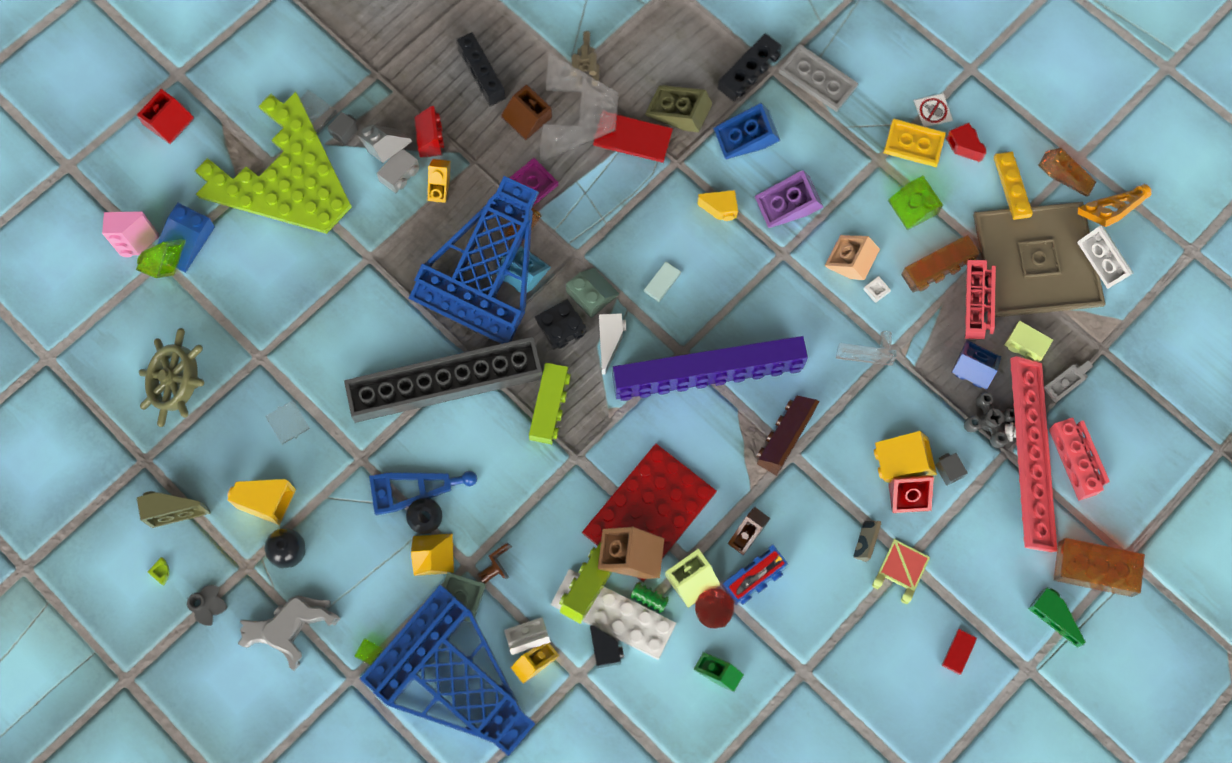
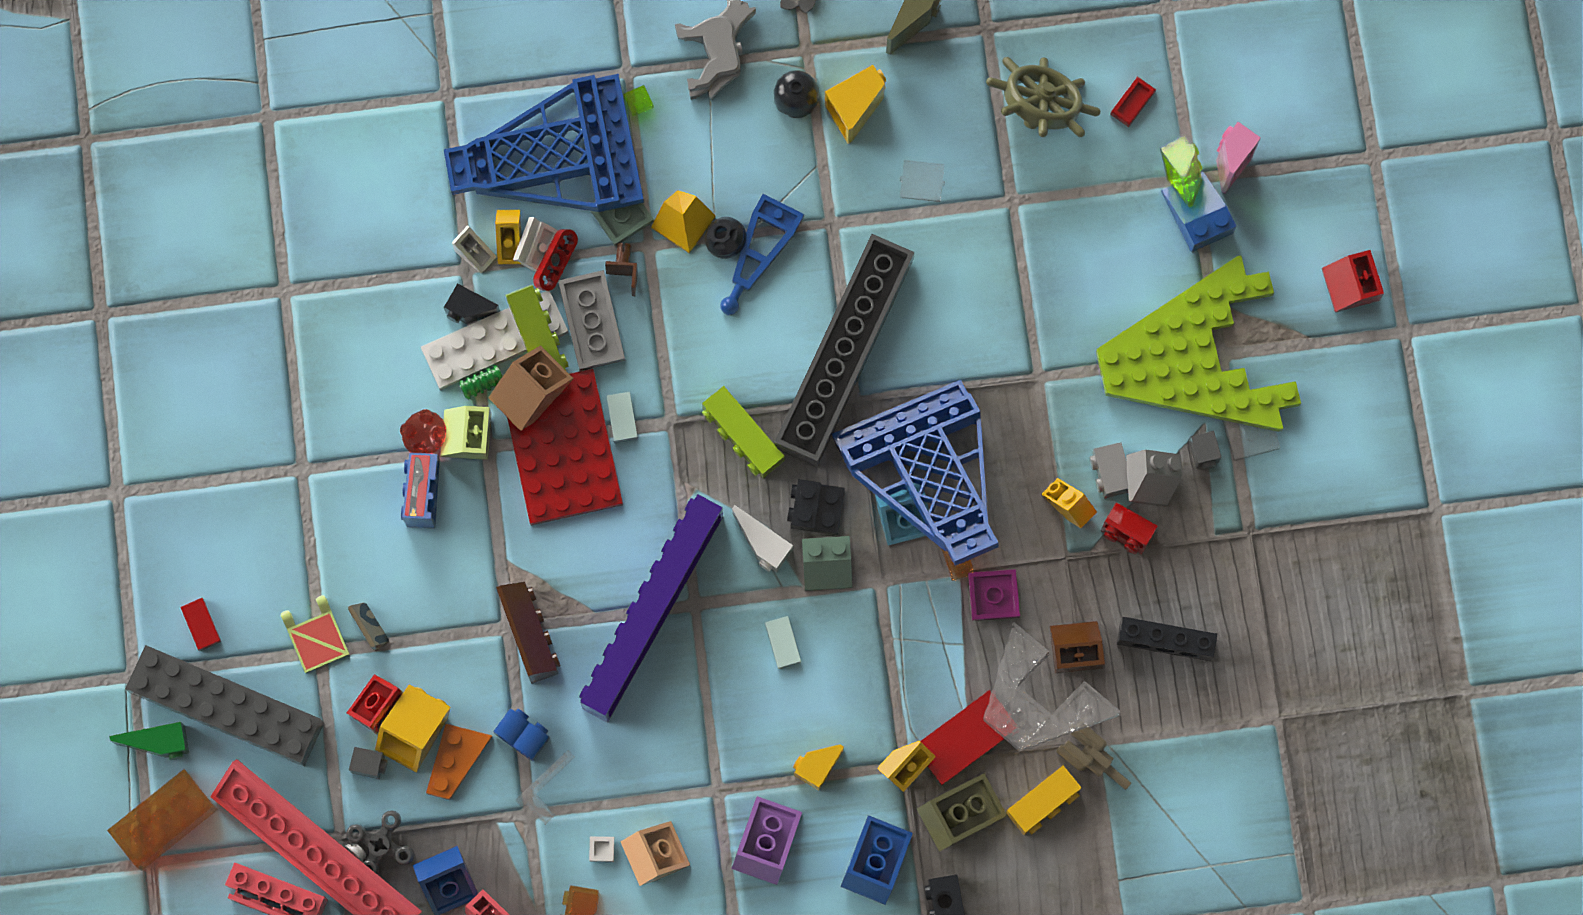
camera: 130 degrees right, 5 degrees up
green slope [693,652,744,692] -> none
reddish brown slope [727,507,771,555] -> none
none -> dark grey brick [125,645,324,767]
none -> orange wing [426,724,493,800]
none -> white slope [452,226,497,273]
none -> blue brick [493,708,550,762]
none -> red beam [533,229,578,291]
none -> light grey plate [558,270,625,371]
none -> light aqua tile [607,392,638,443]
none -> yellow slope [877,741,936,792]
none -> yellow brick [1006,765,1082,835]
none -> red tile [1110,76,1156,127]

